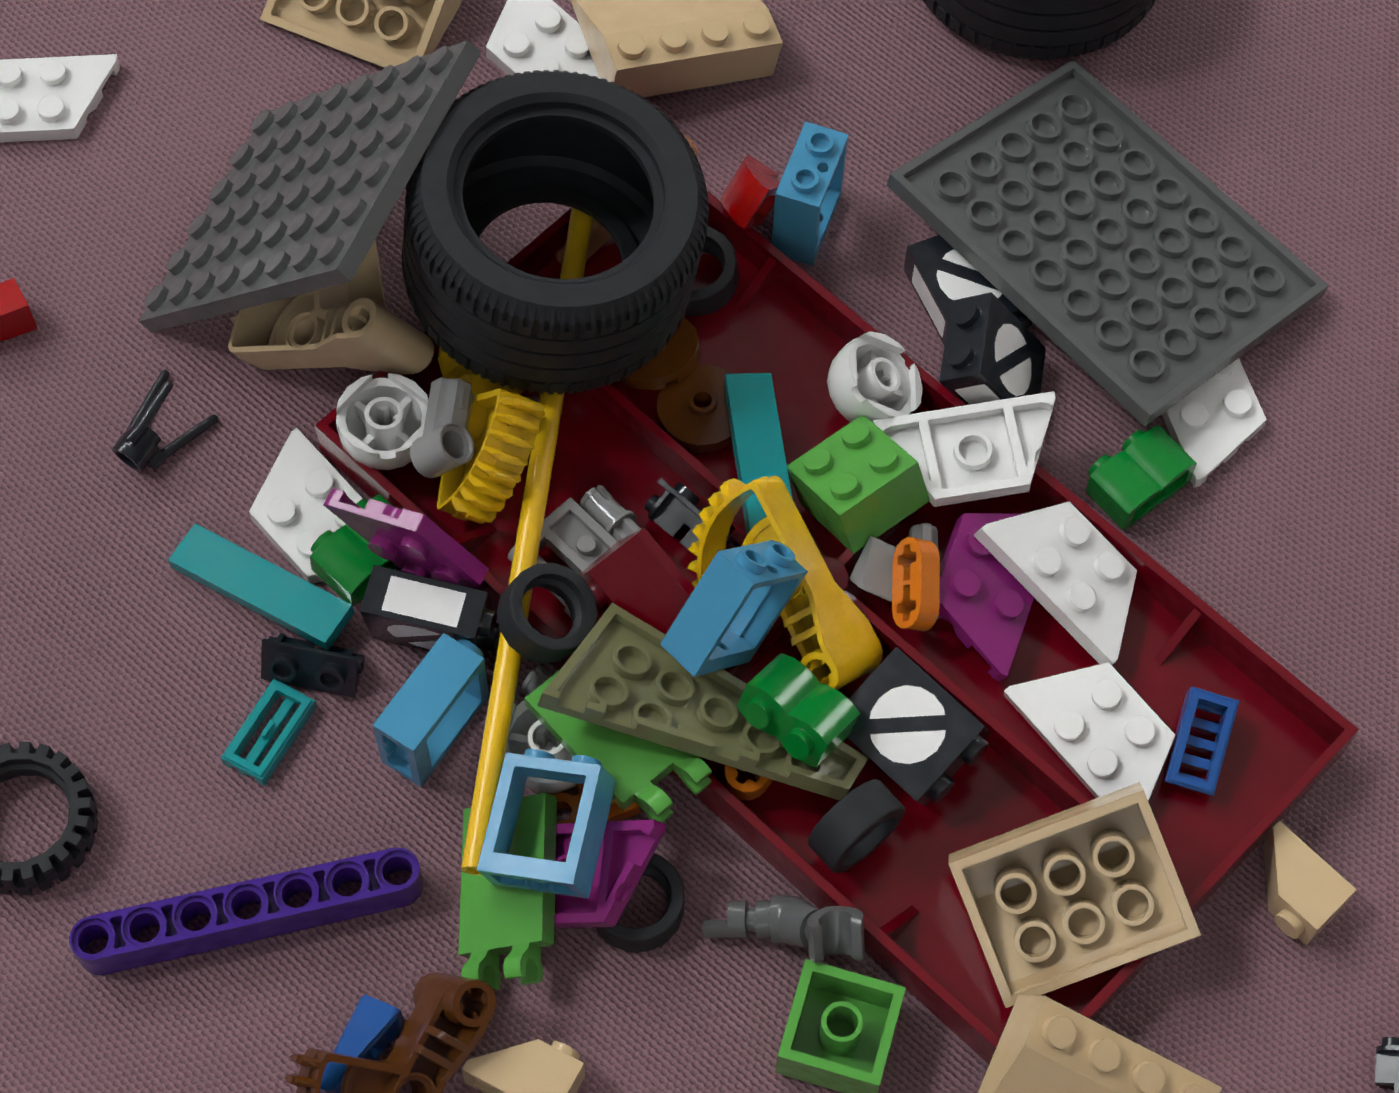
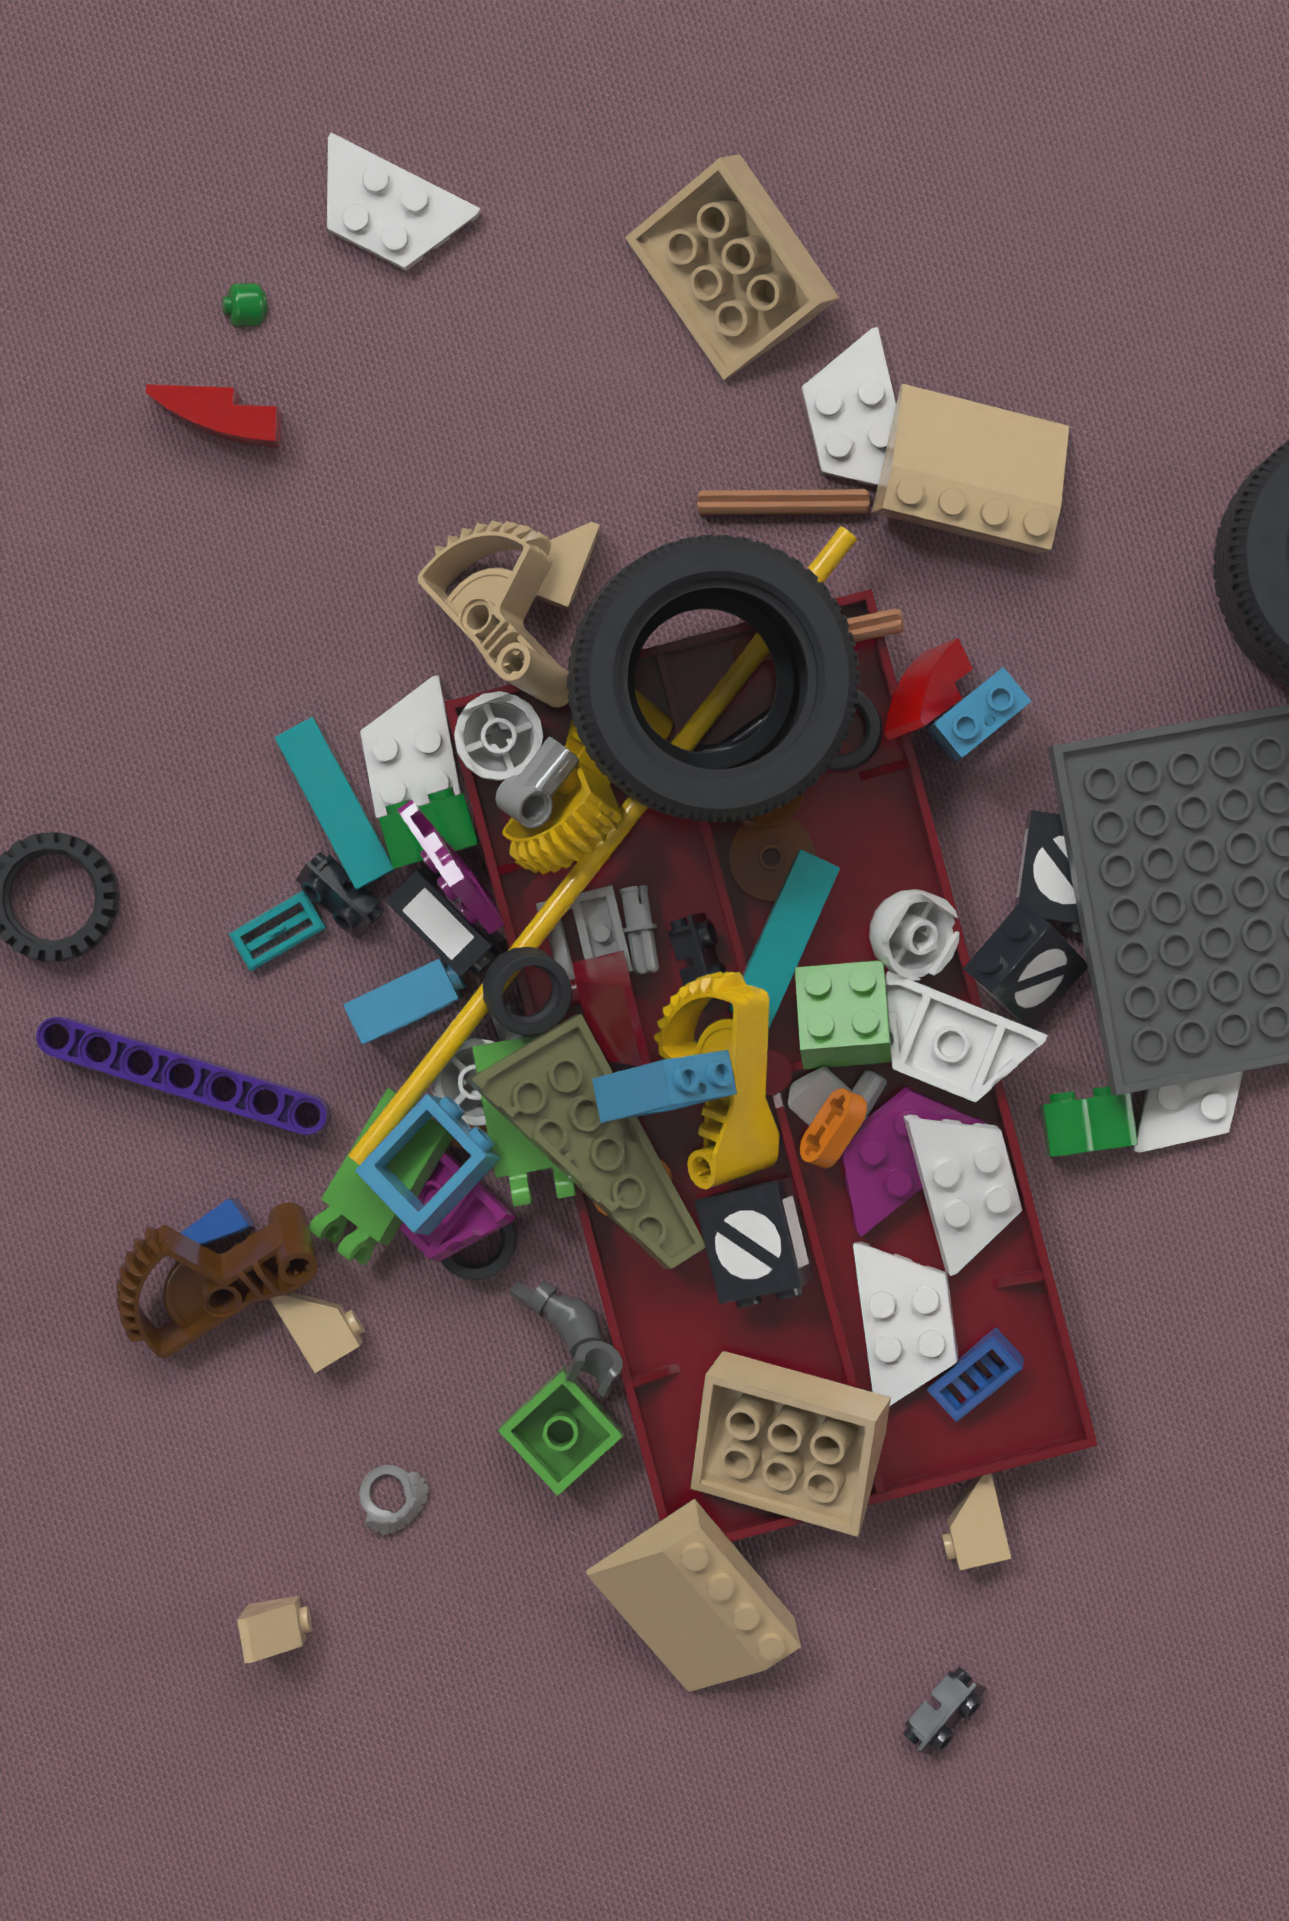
camera: 30 degrees right, 25 degrees up
black plant [112,370,218,472] -> none
dark grey plate [138,40,481,332] -> none
green brick [737,653,860,767] -> none
black tyre [808,779,905,873] -> none

